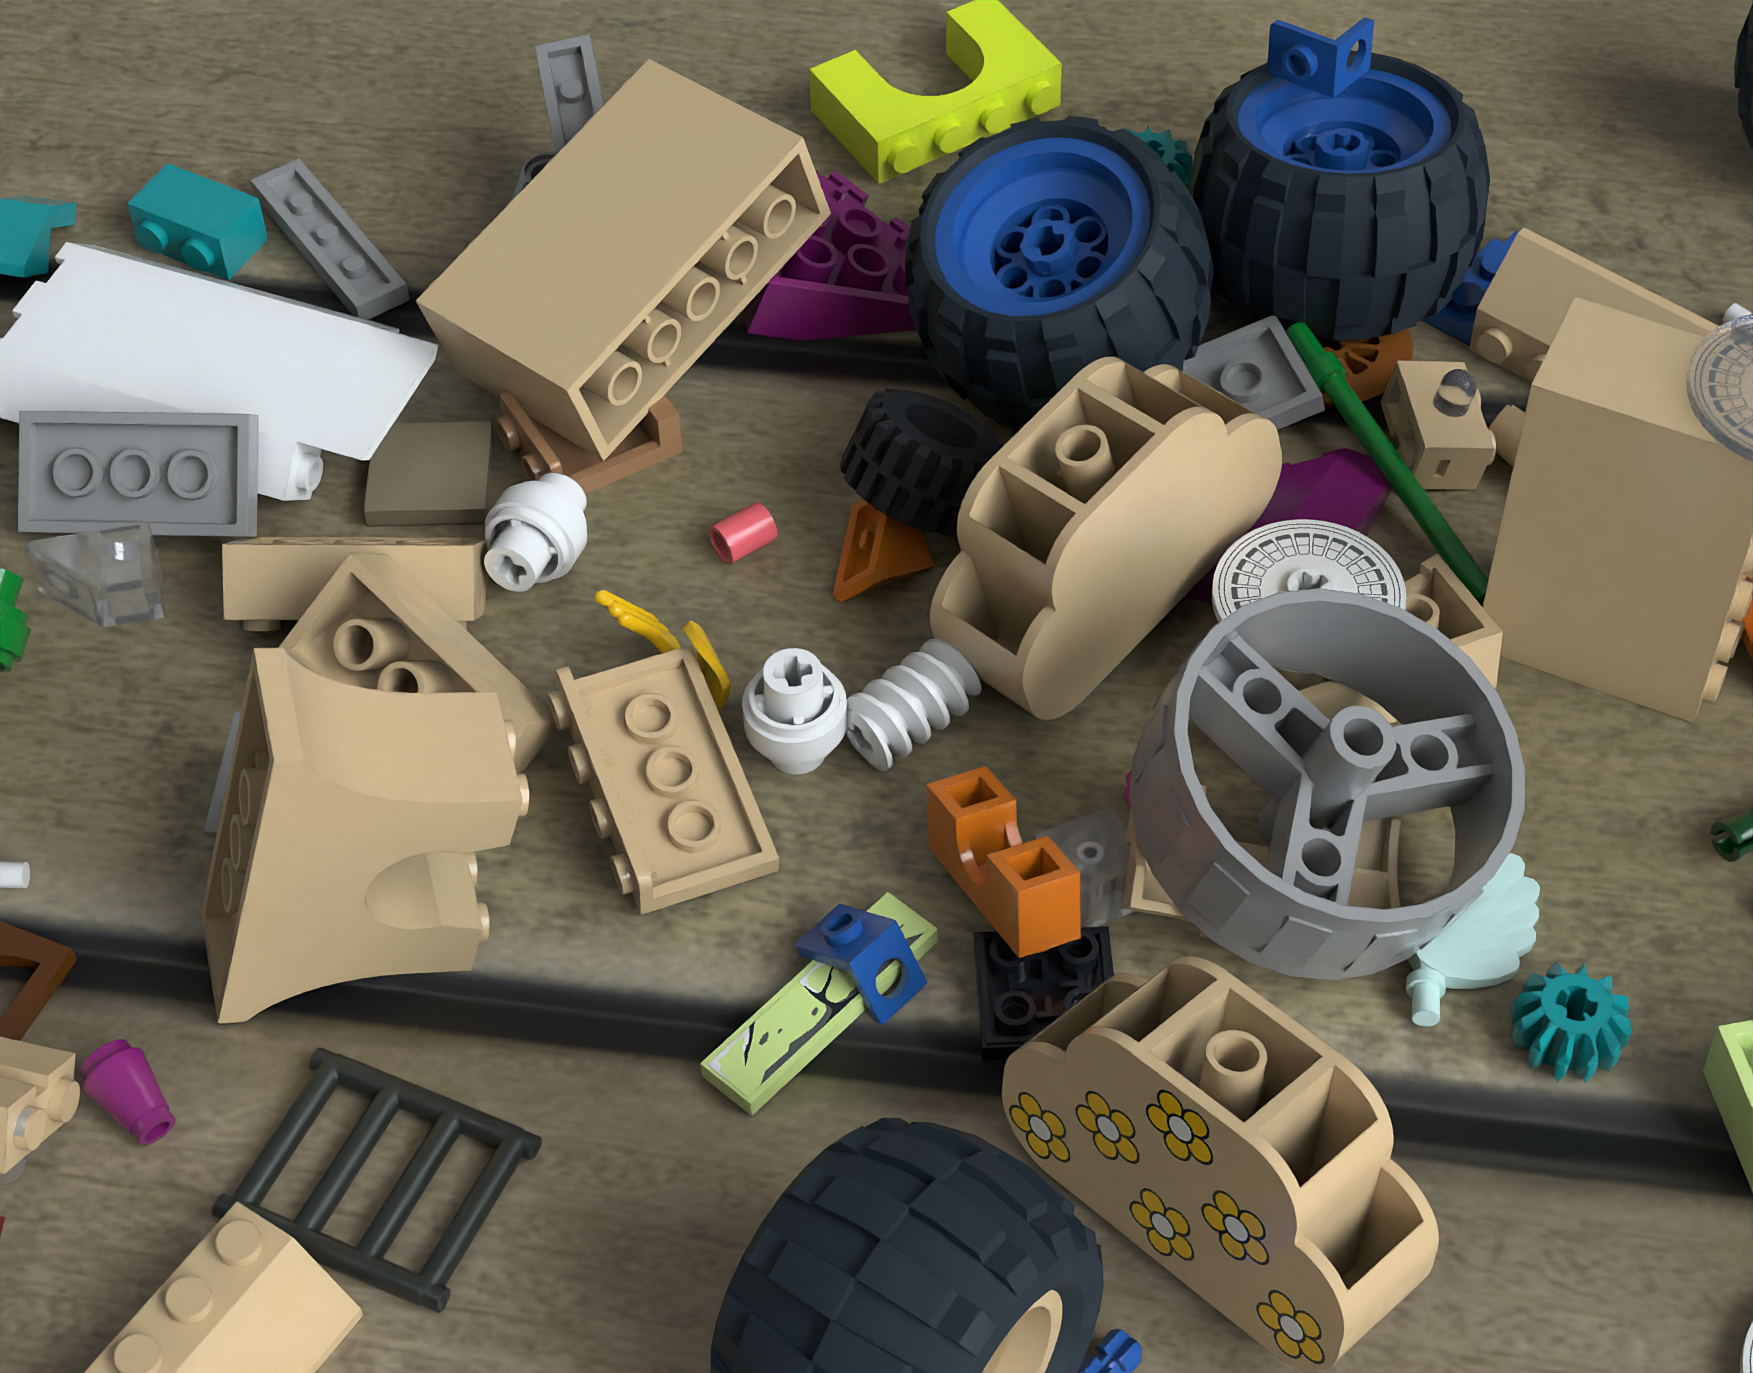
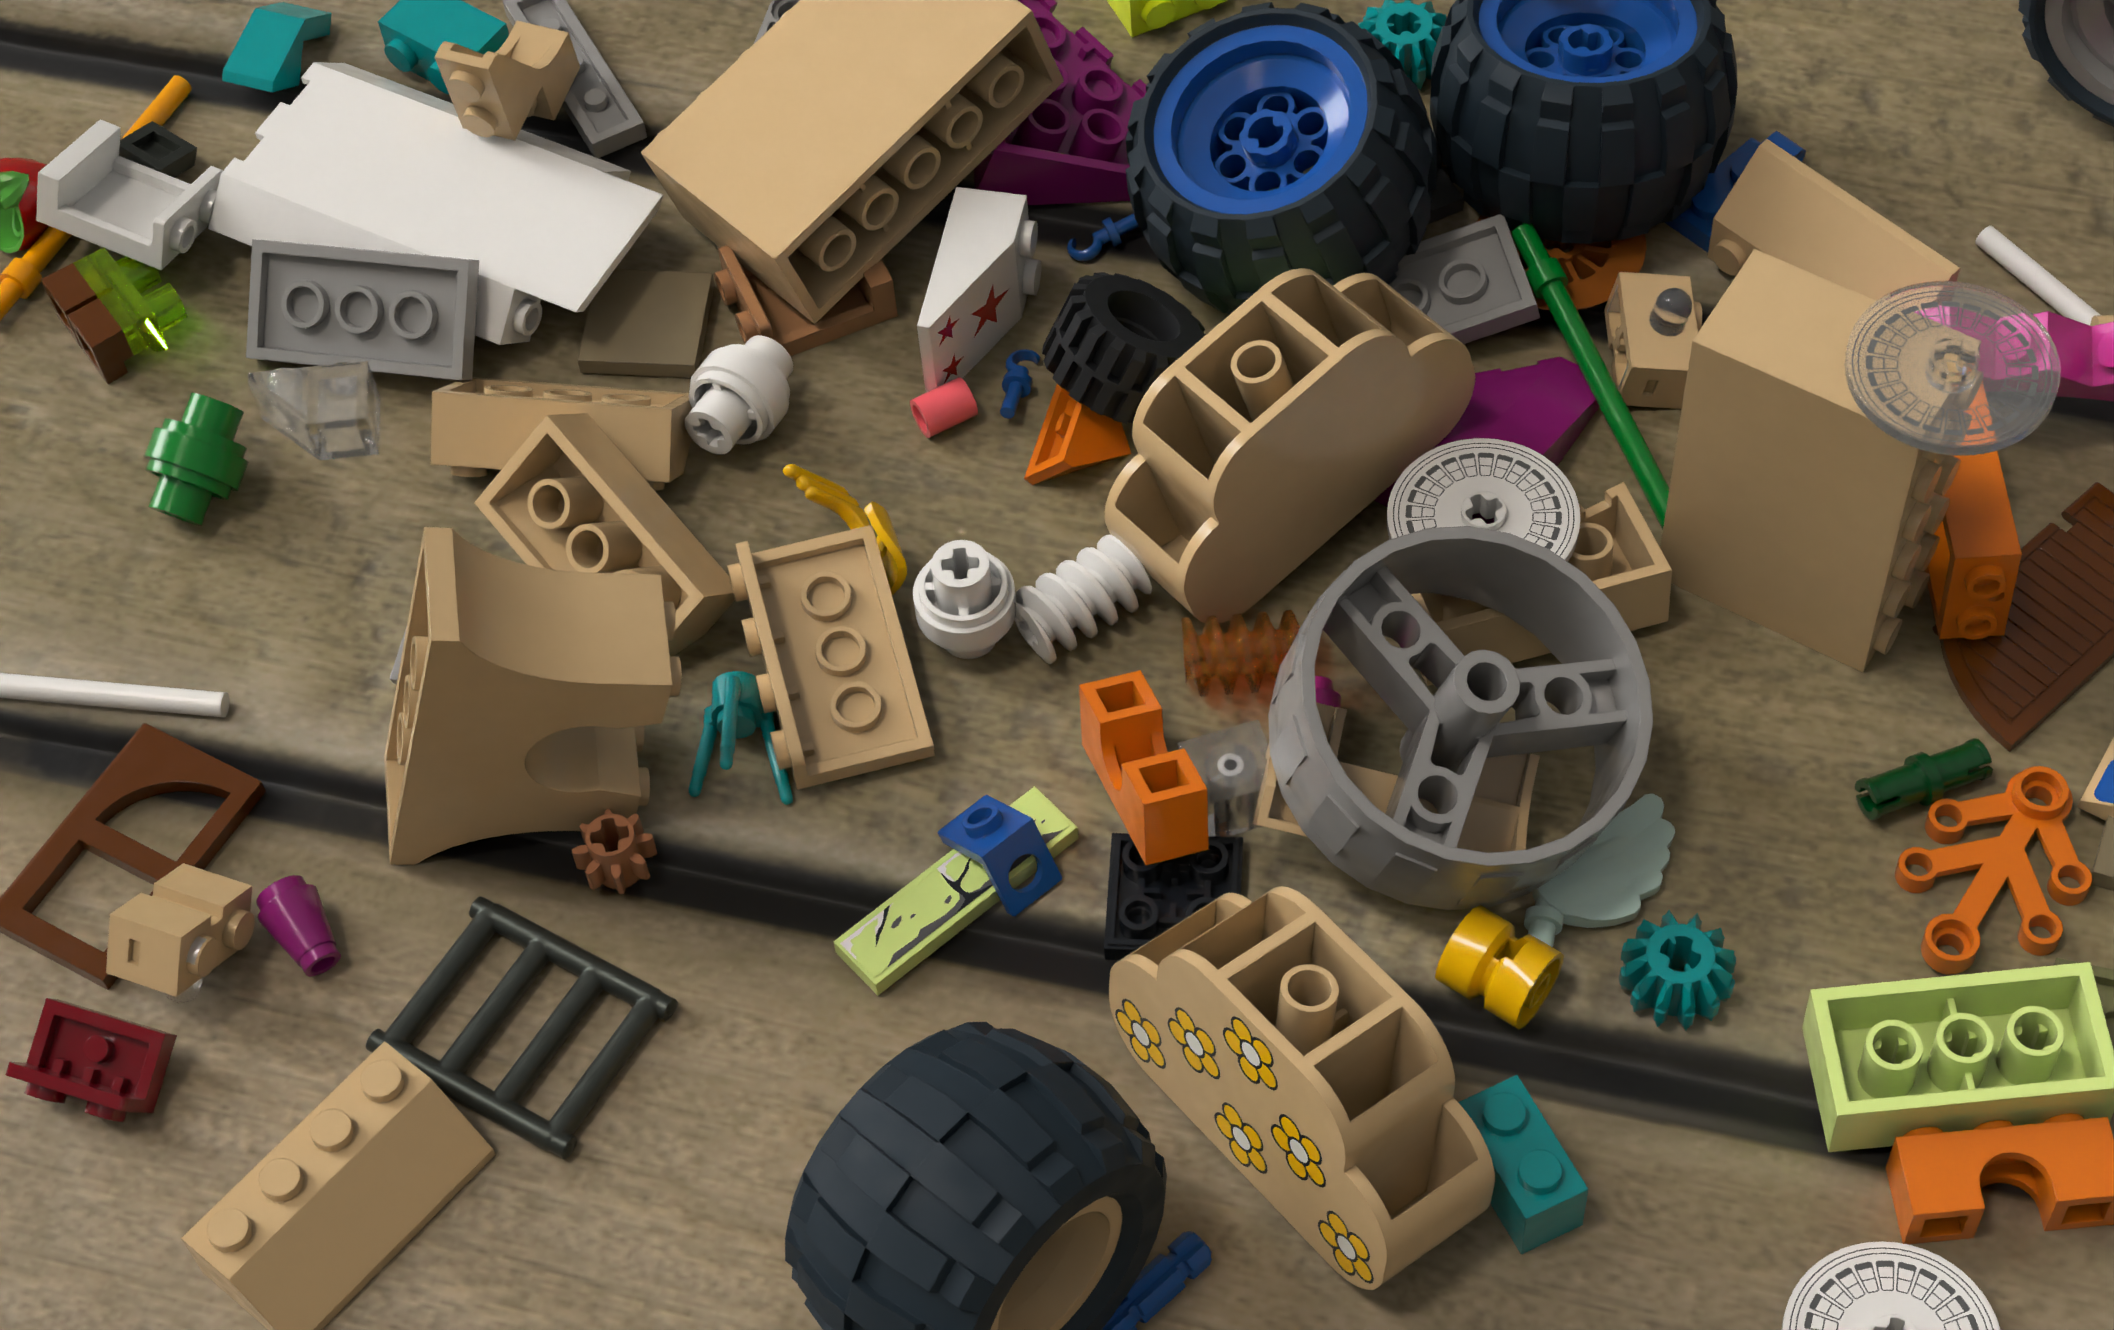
camera: 10 degrees right, 5 degrees up
none -> tan arch [435,21,580,141]
none -> nougat gear [572,809,657,894]
none -> teal plant [688,671,793,805]
none -> slope [917,187,1041,392]
none -> blue hand [1000,349,1040,419]
none -> blue hand [1067,213,1139,261]
none -> clear orange piece [1181,610,1309,697]
none -> yellow wheel [1435,905,1564,1030]
none -> teal brick [1458,1075,1589,1254]

